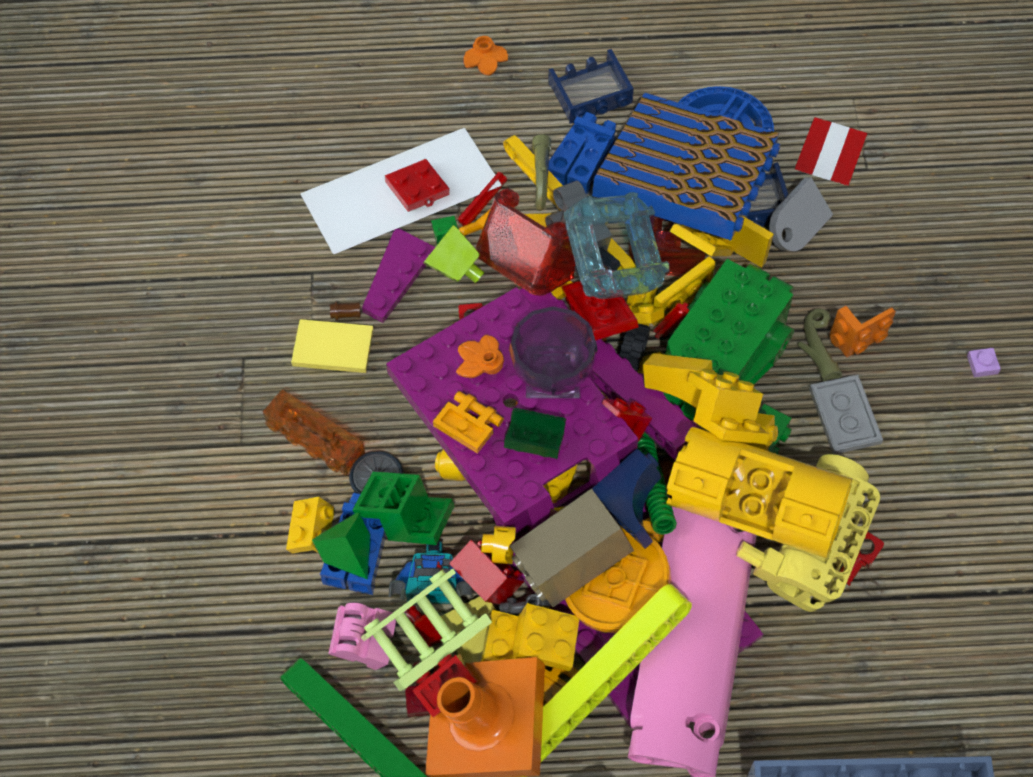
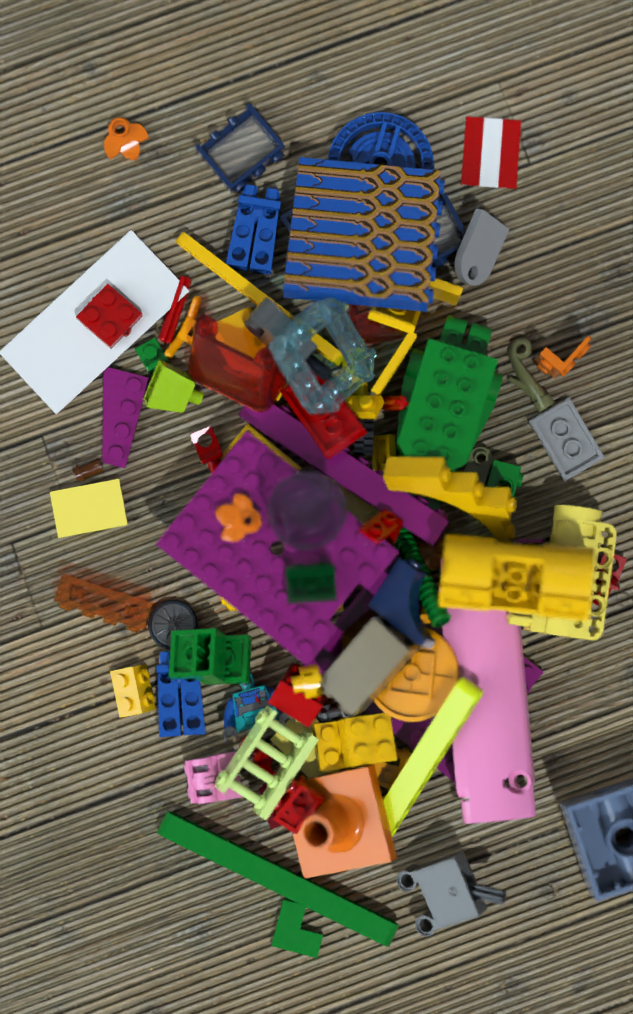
camera: 20 degrees left, 25 degrees up
green slope [312,512,370,580] -> none
light orange plate [433,391,504,454] -> none
olive plant [532,134,551,211] -> none
yellow bracket [687,369,770,444] -> none

